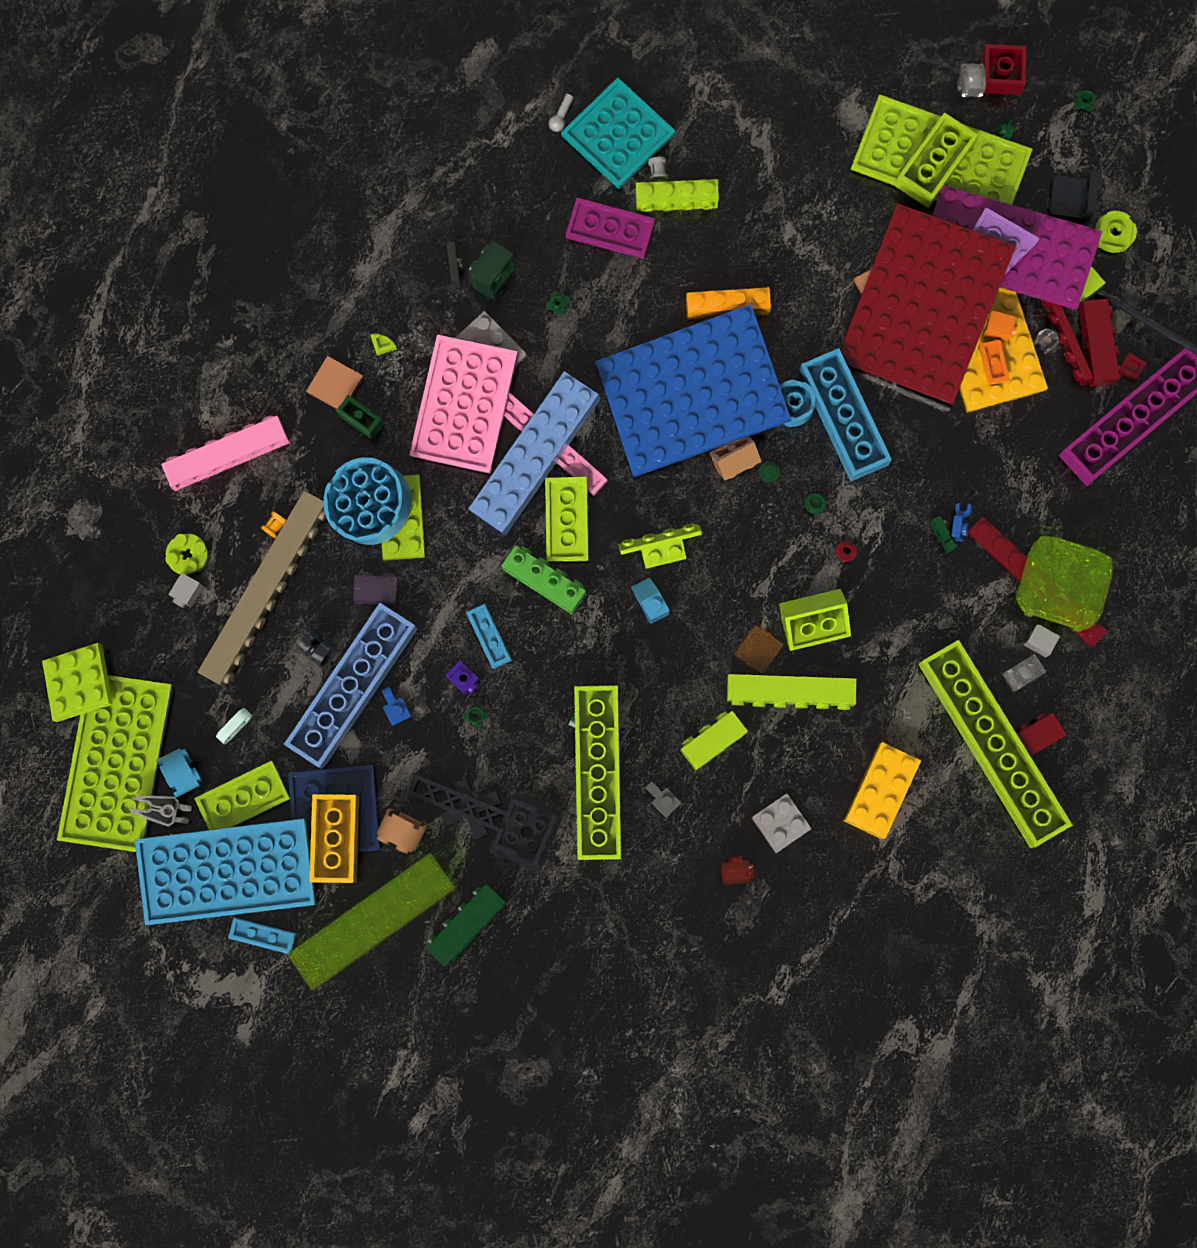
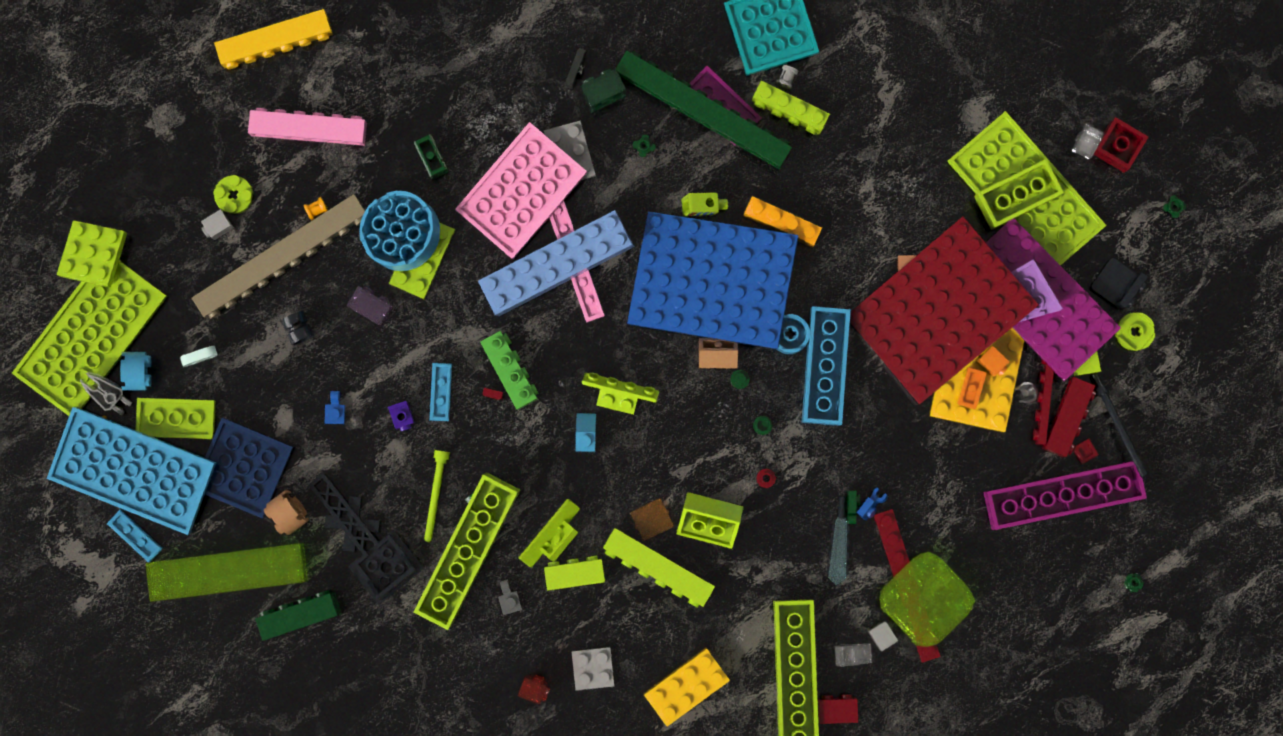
camera: 20 degrees right, 5 degrees up
medium blue brick [284,603,417,769] -> none
nougat tile [307,356,364,409] -> none
yellow brick [310,795,359,883] -> none
lime tile [371,334,397,355] -> none
dark green plate [463,703,489,729] -> none
lime plate [545,477,589,562] -> none
dark green plate [997,119,1015,140] -> none
none -> yellow brick [214,9,333,69]
none -> lime piece [424,450,450,542]
none -> dark red tile [483,388,504,400]
none -> lime bracket [519,499,580,567]
none -> dark green brick [615,51,792,169]
none -> lime torso [681,193,728,218]
none -> clear light blue sword [826,497,850,585]

